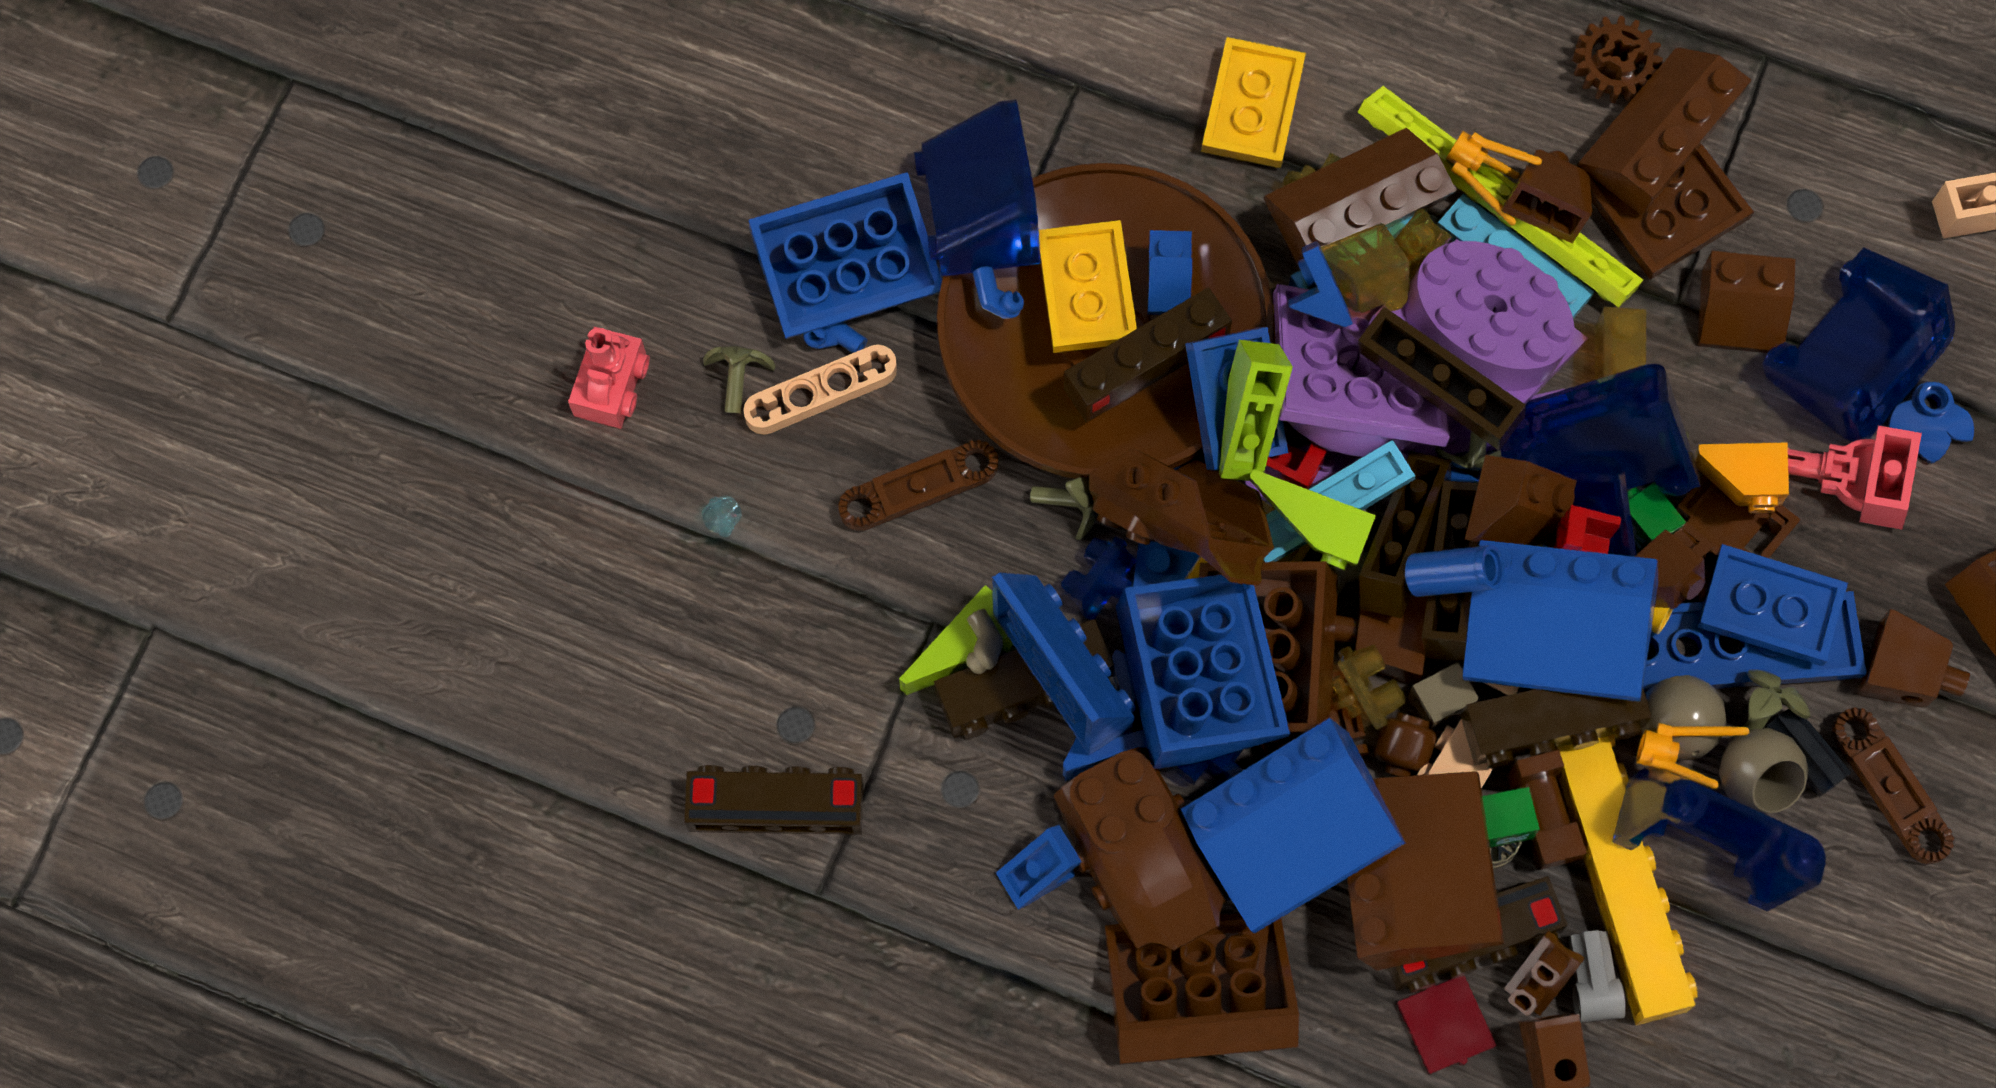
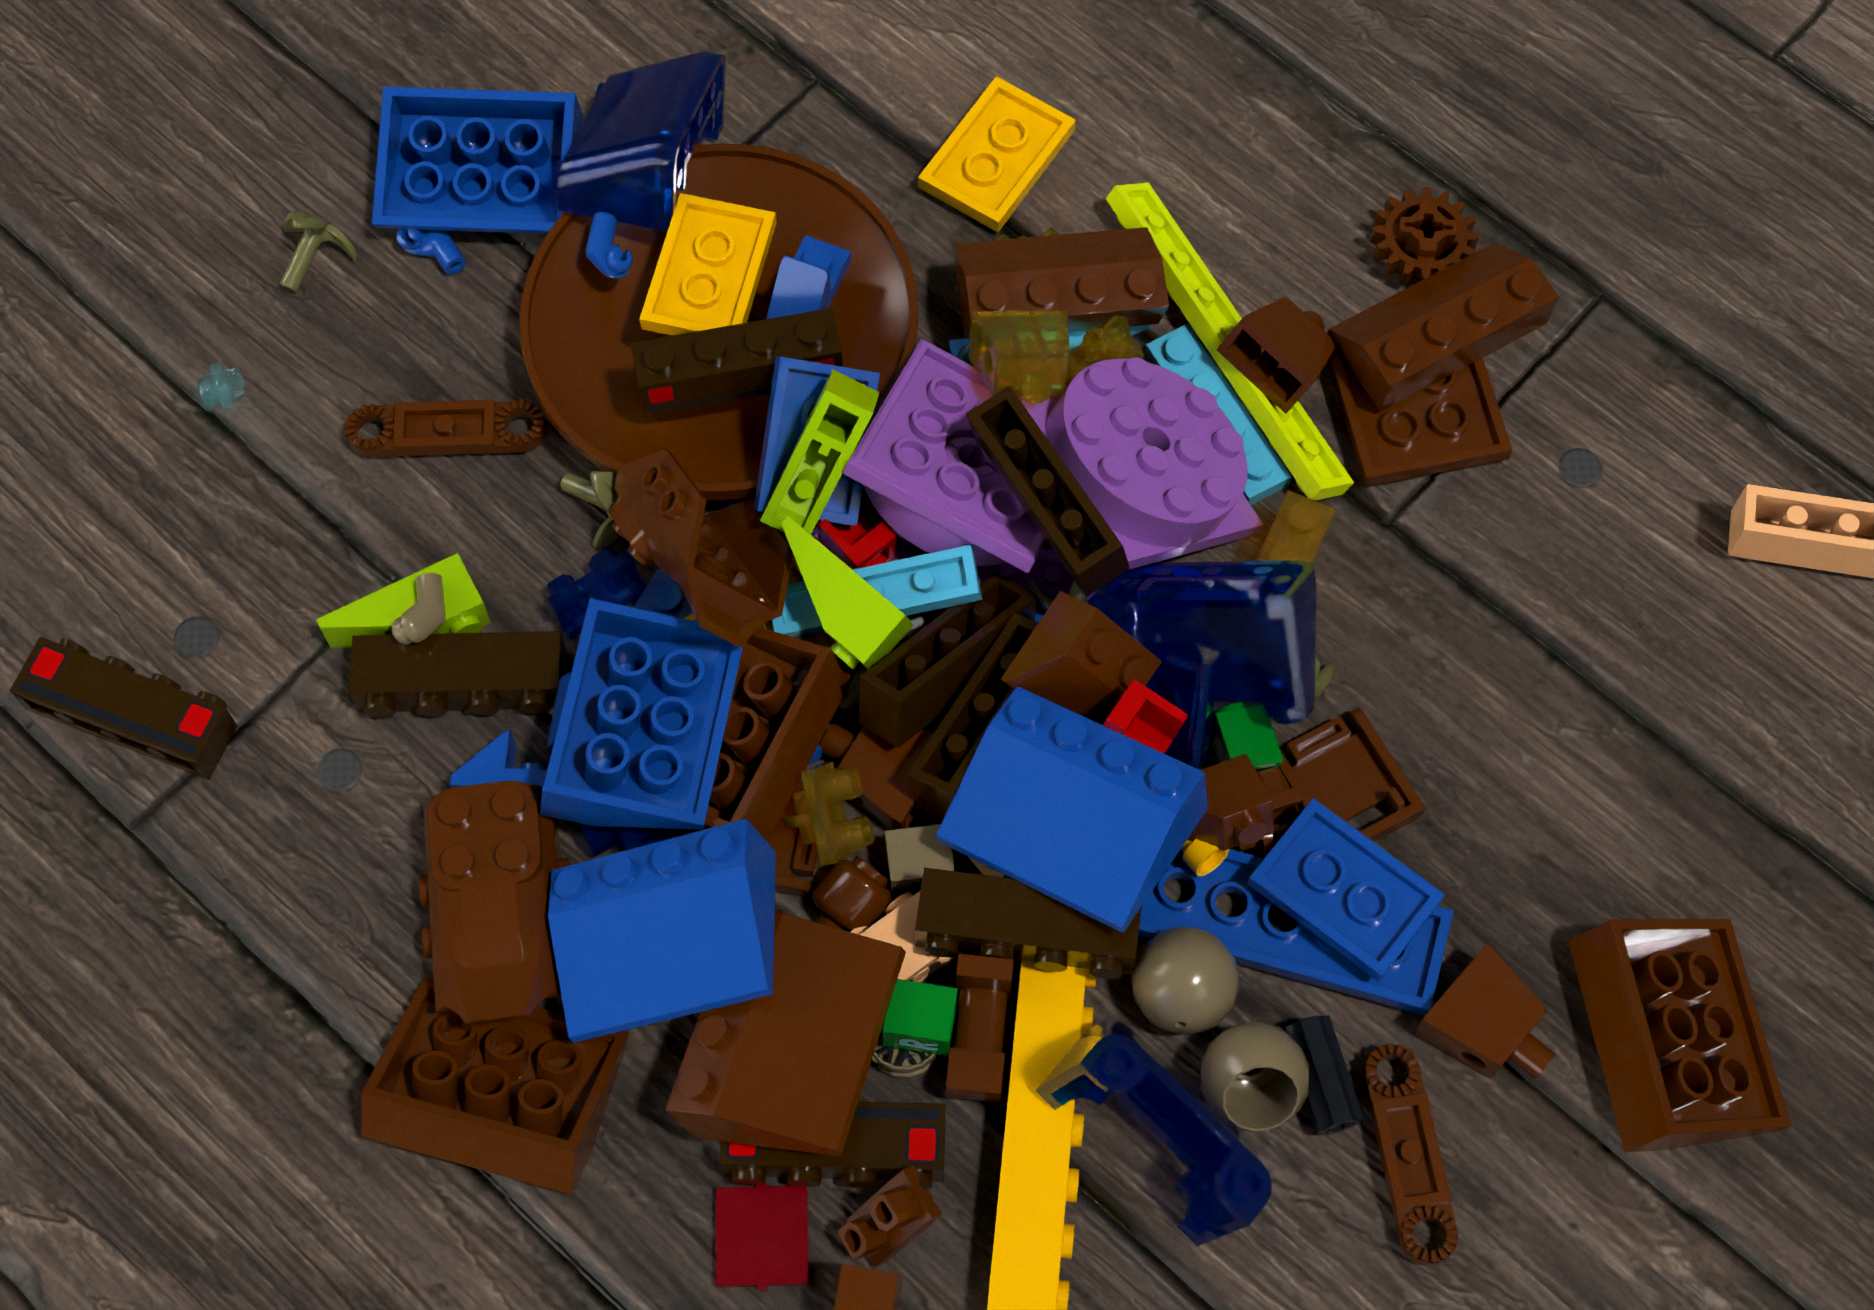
camera: 20 degrees right, 5 degrees down
coral brick [568,326,650,429] -> none
light nougat beam [743,345,897,435] -> none
blue slope [992,573,1136,755] -> none
blue slope [996,825,1082,910] -> none
blue slope [1288,241,1353,327] -> none
blue pin [1405,545,1504,597] -> none
light orange plant [1446,131,1542,226] -> none
light grey piece [1568,930,1625,1022] -> none
light orange plant [1636,723,1750,789] -> none
light orange slope [1693,442,1789,513] -> none
reddish brown slope [1698,251,1796,354] -> none
olive plant [1743,669,1811,730] -> none
clear blue windscreen [1762,247,1955,442] -> none
coral brick [1788,426,1922,530] -> none
blue plate [1888,382,1974,464] -> none

